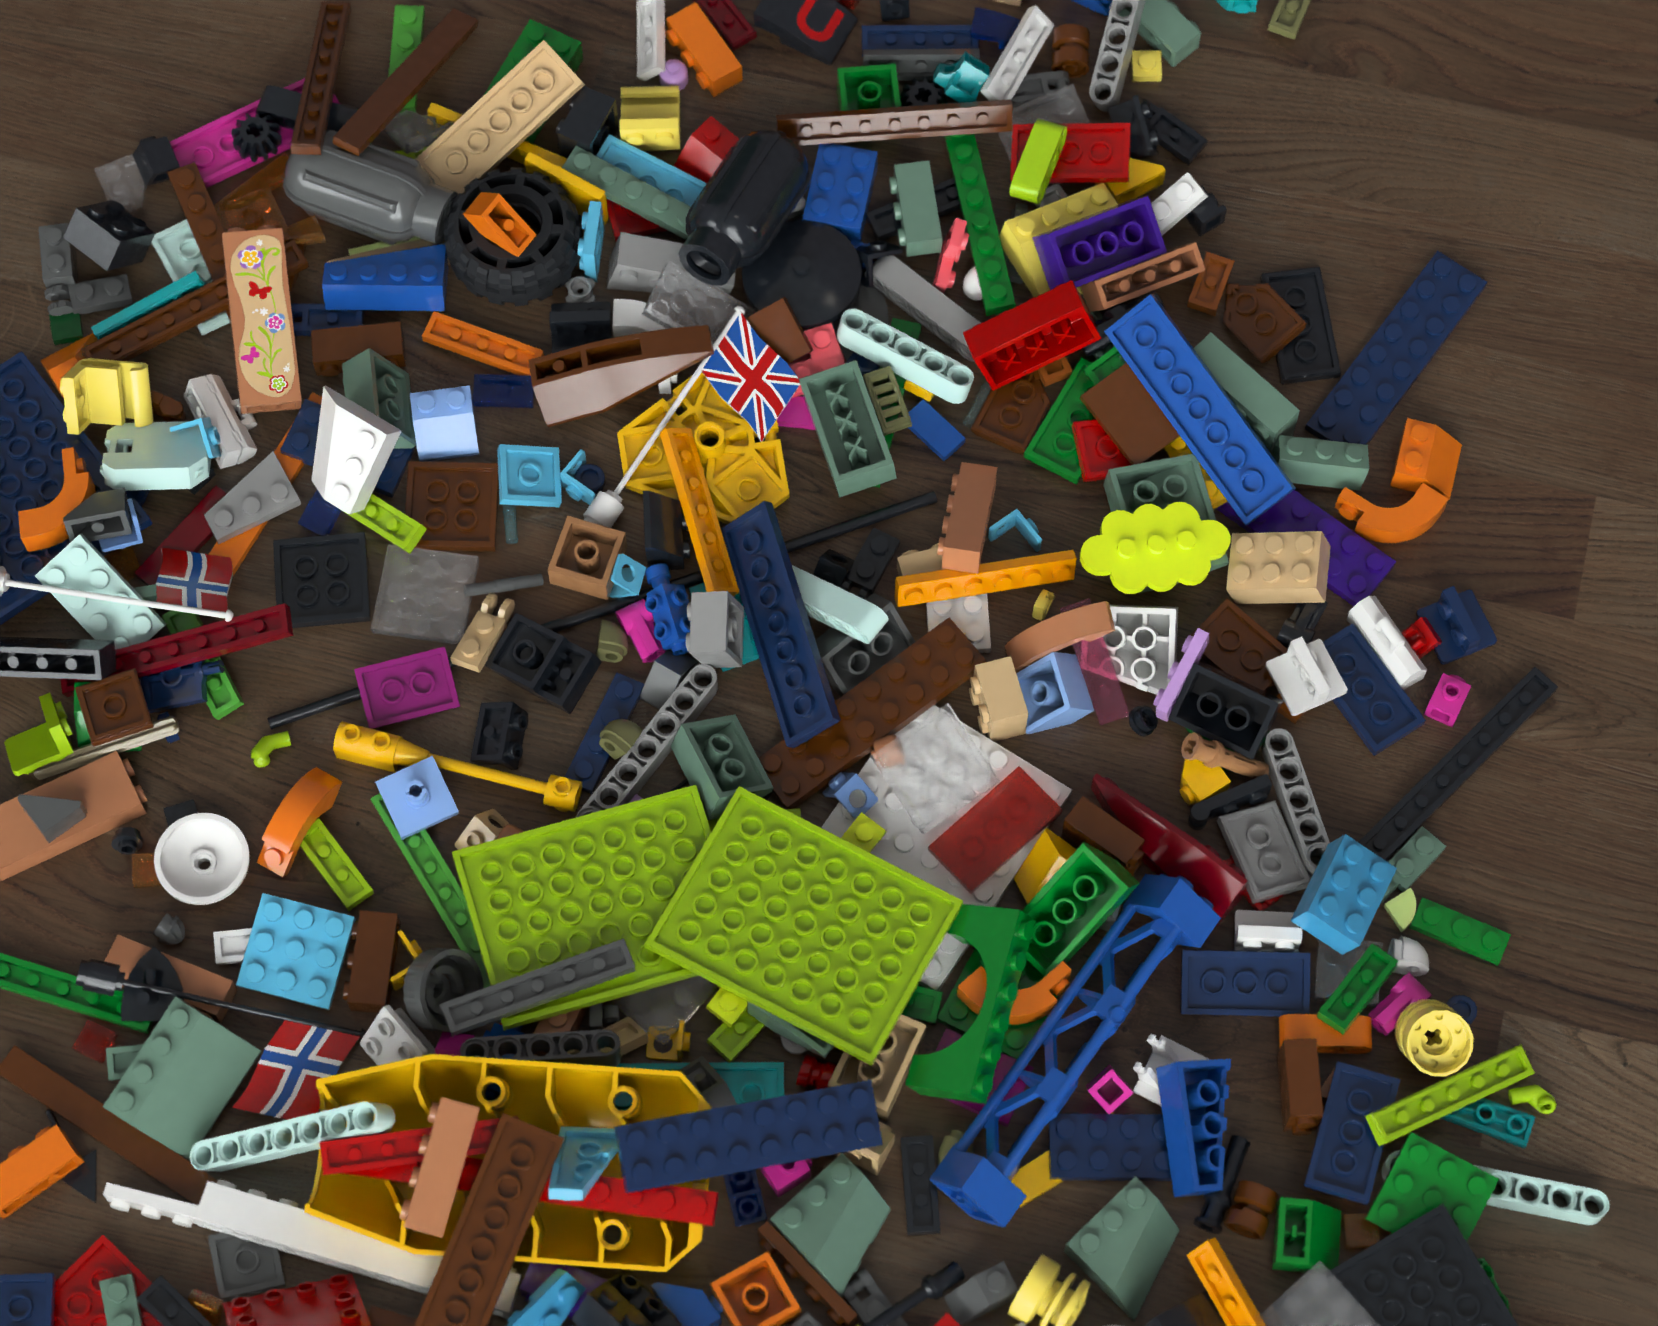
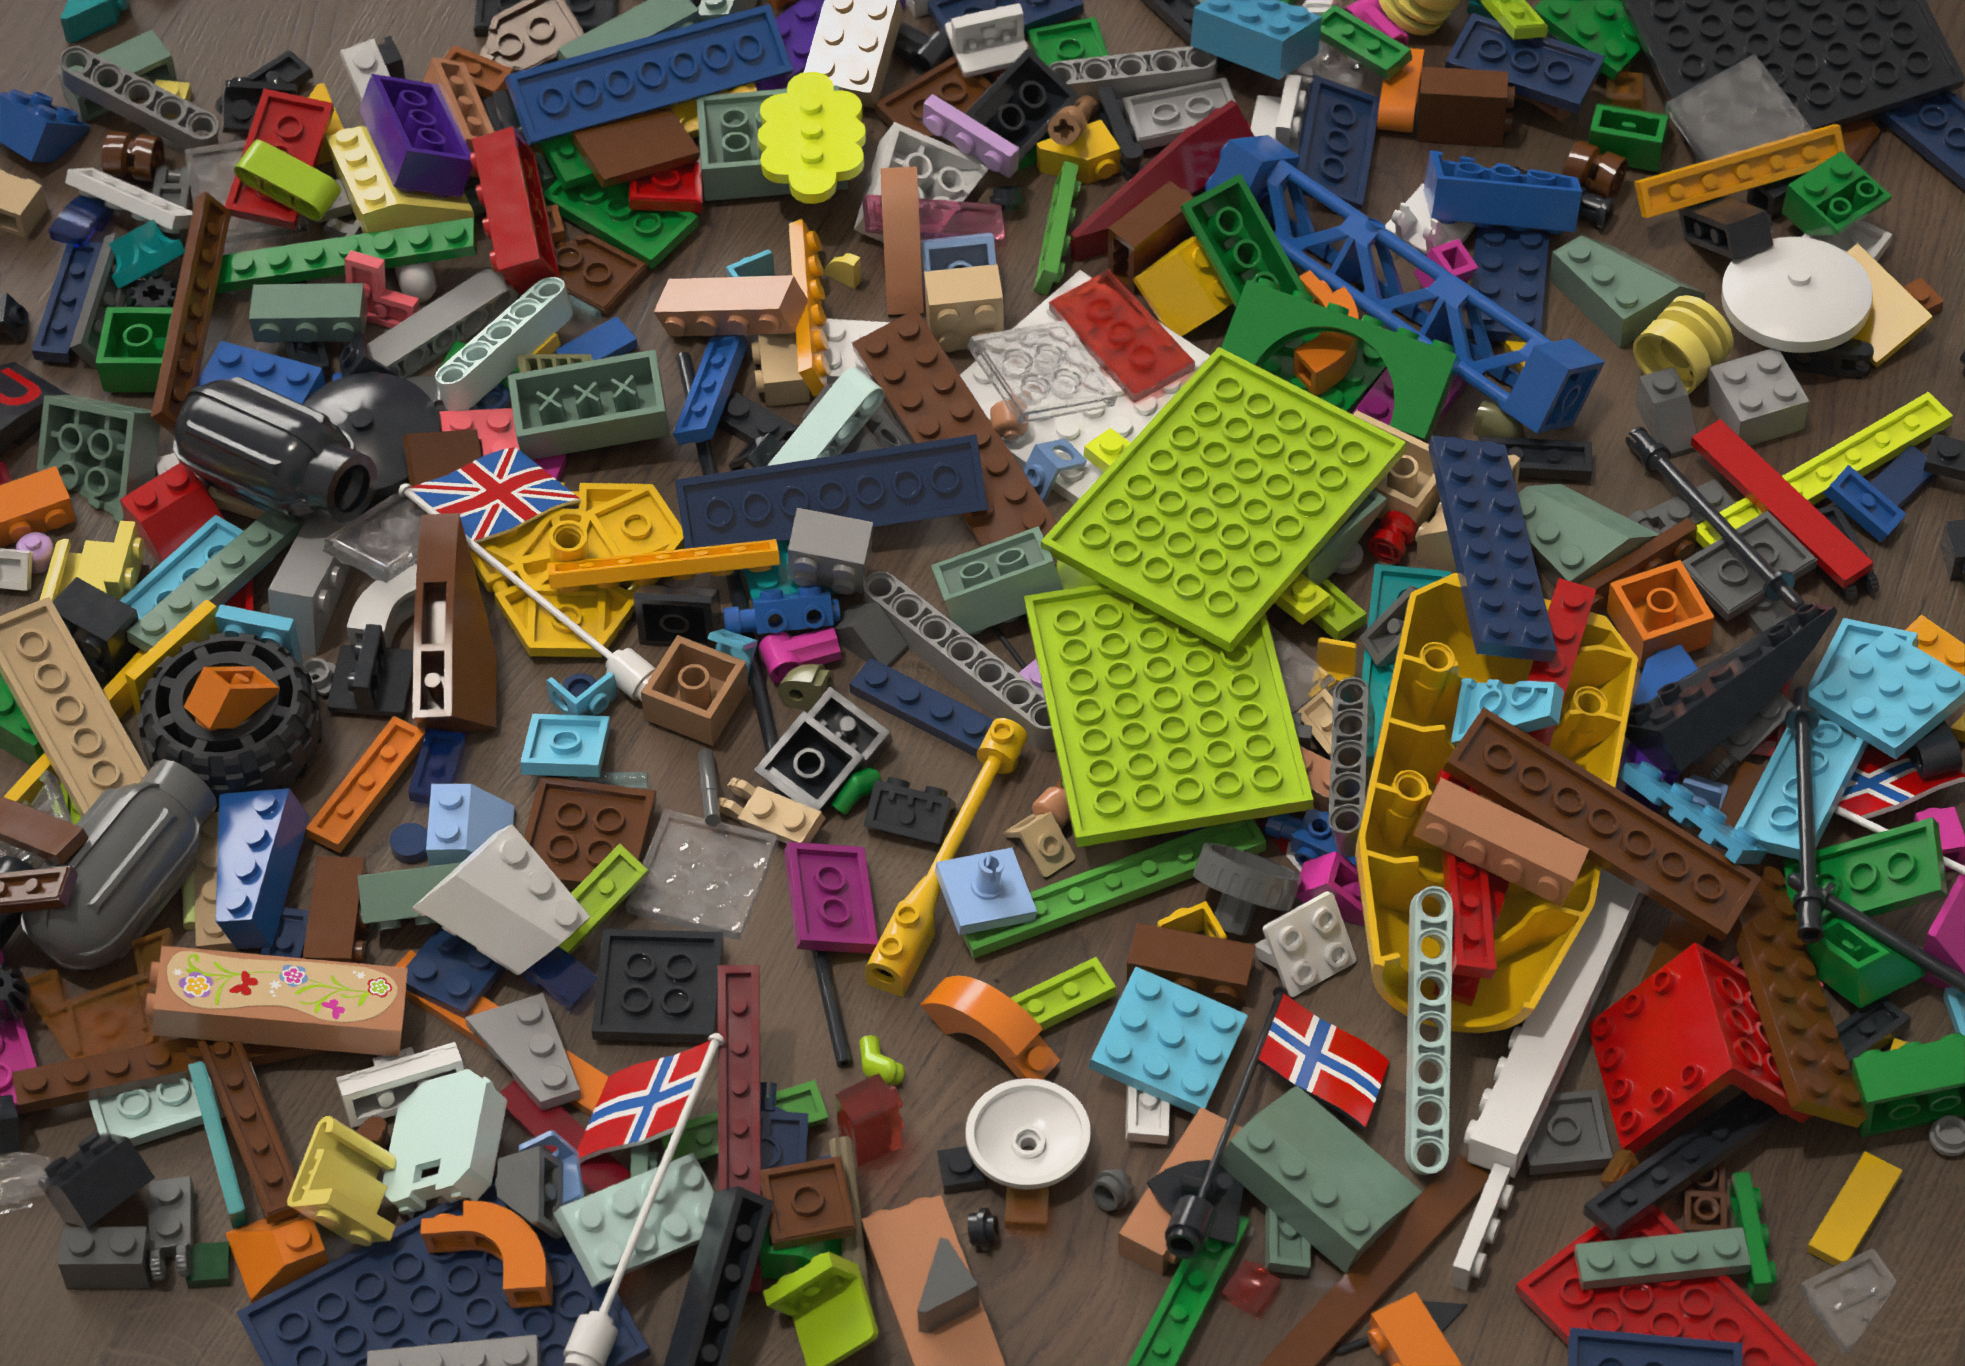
camera: 80 degrees left, 15 degrees down
medium azure bracket [169,417,221,459] -> none
dark grey plate [440,938,635,1037] -> none
olive piece [599,718,643,760] -> none
none -> sand green wedge [37,395,160,523]
none -> dark blue tile [390,823,428,863]
none -> blue plate [673,335,749,445]
none -> green arm [831,768,882,815]
none -> clear red brick [835,1073,904,1168]
none -> green tile [1028,17,1109,66]
none -> bright green plate [1033,161,1081,295]

